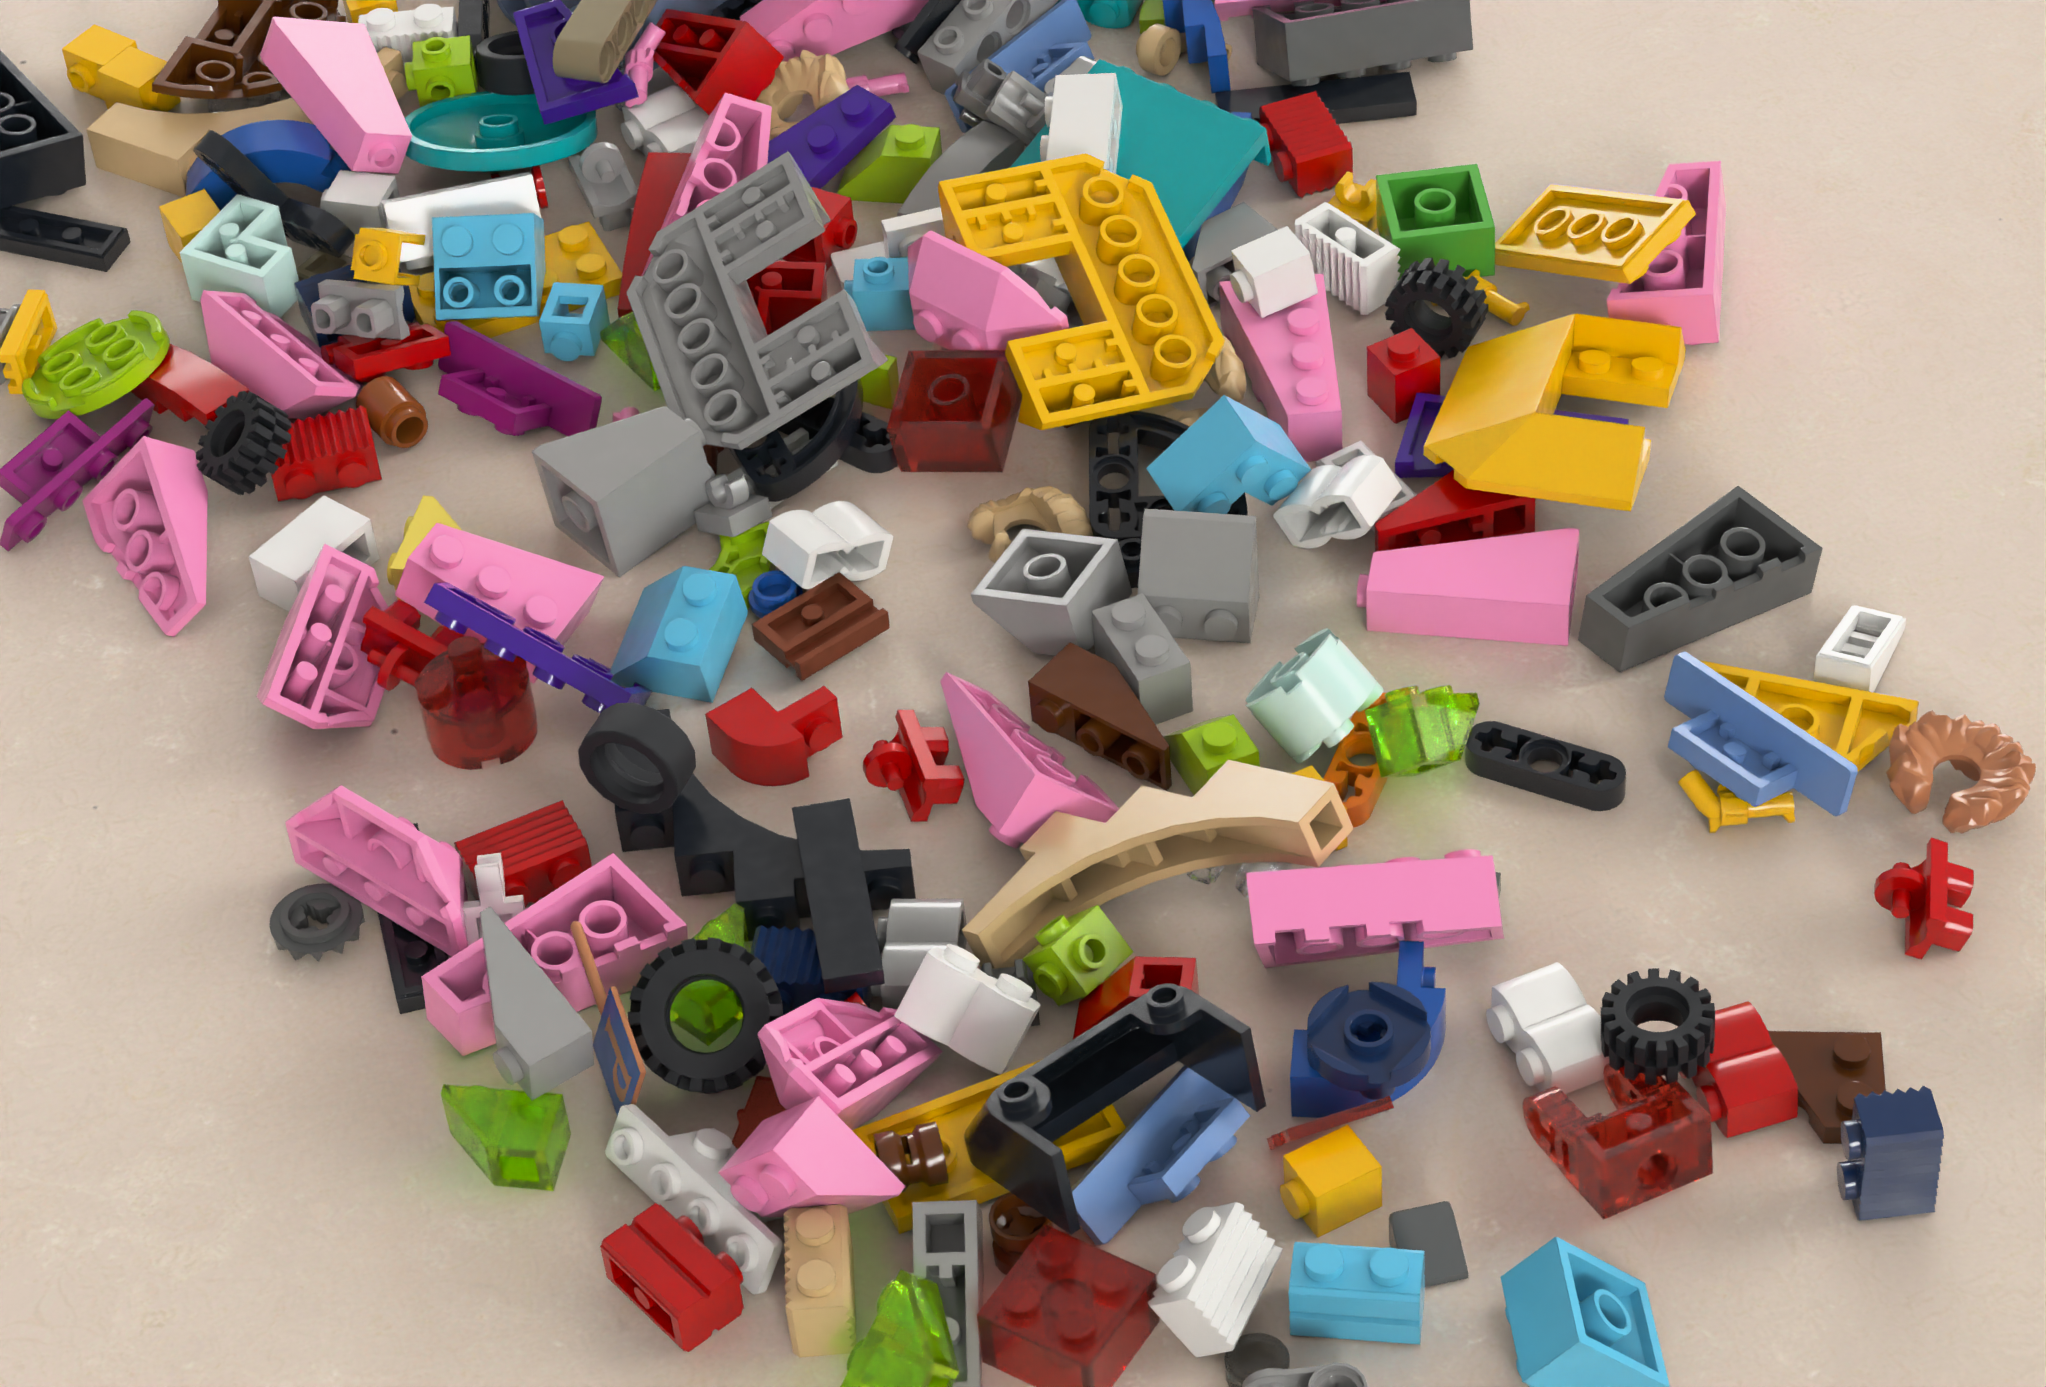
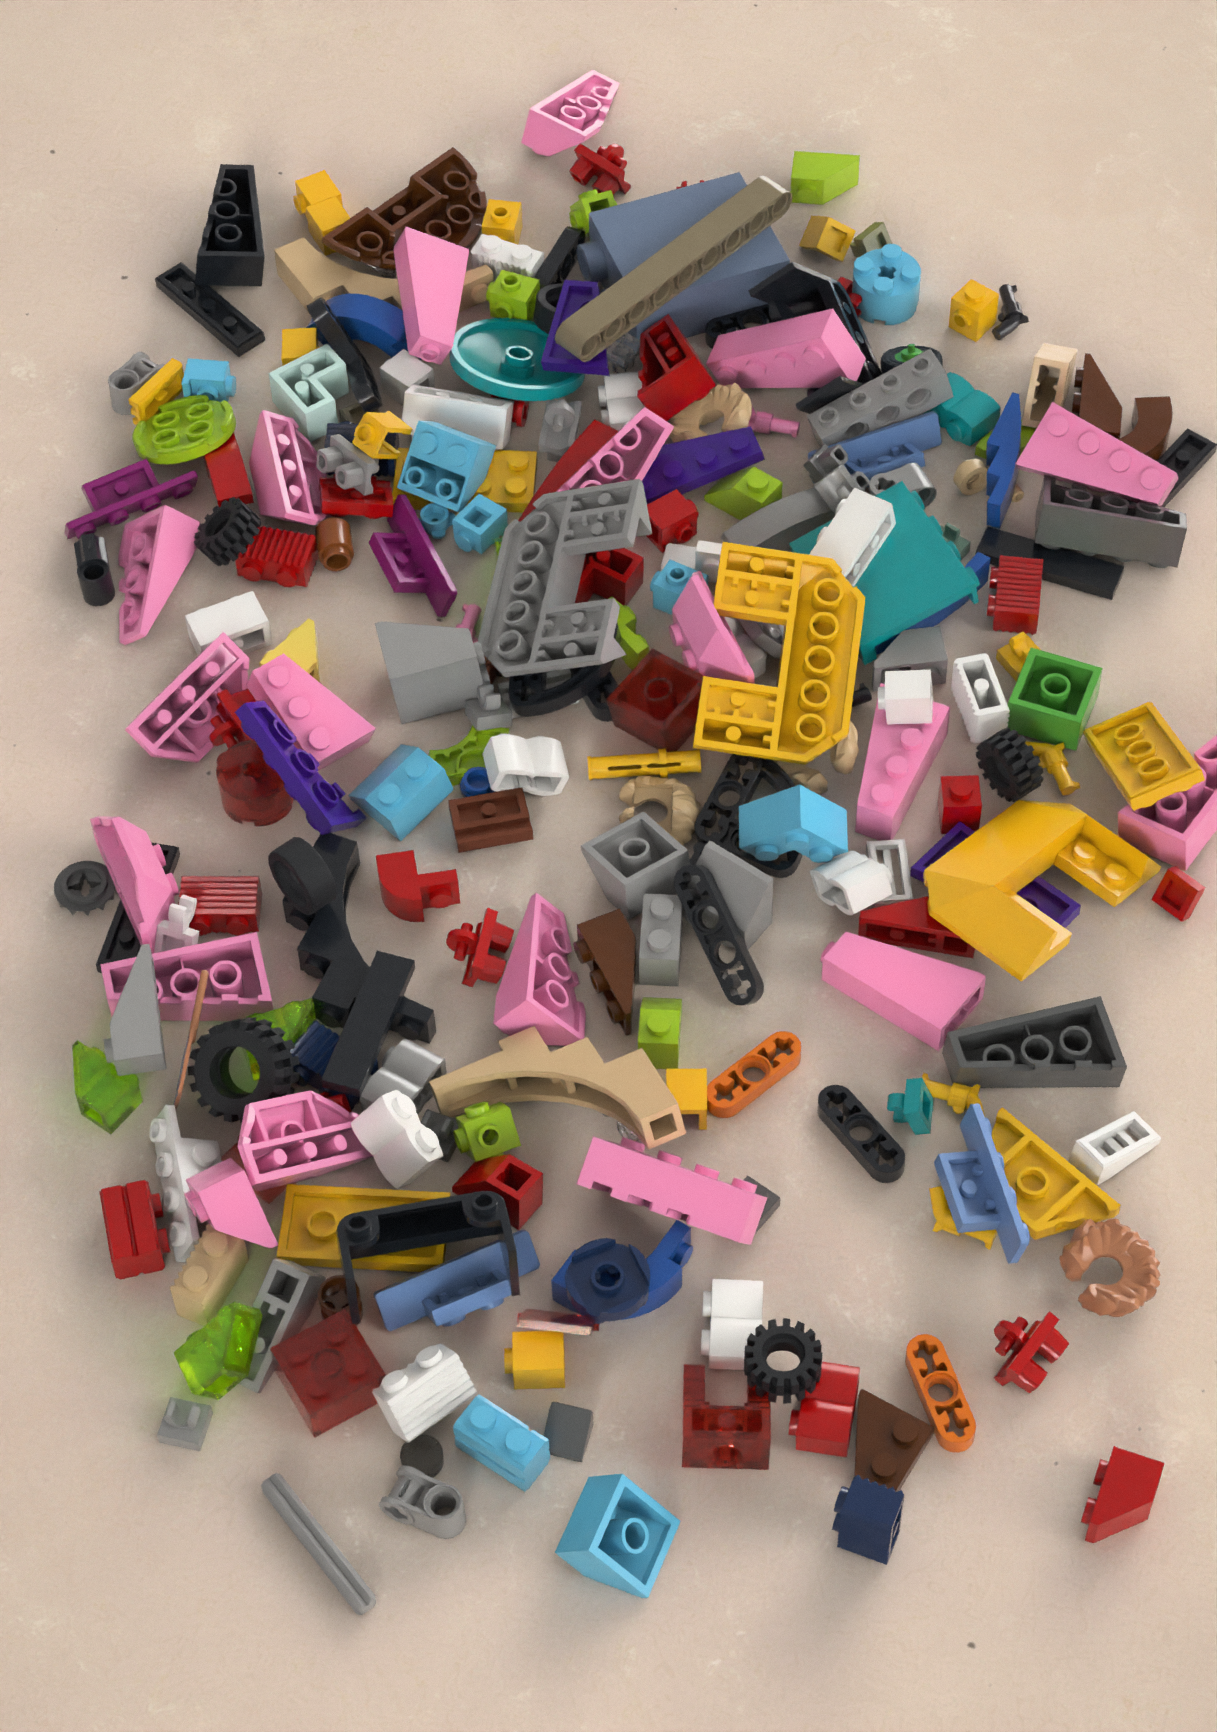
camera: 25 degrees right, 10 degrees up
bright pink piece [624,22,666,109] -> none
reddish brown wheel [873,1121,948,1193] -> none
light aqua brick [1246,628,1384,764] -> none
clear neon green slope [1365,685,1480,778] -> none
none -> black piece [74,533,115,606]
none -> medium azure brick [181,358,236,402]
none -> medium azure plate [419,503,455,539]
none -> yellow pin [587,748,702,780]
none -> black beam [674,865,764,1006]
none -> teal tile [887,1078,934,1135]
none -> orange beam [905,1334,976,1452]
none -> yellow piece [922,1072,985,1117]
none -> red tile [1151,866,1206,922]

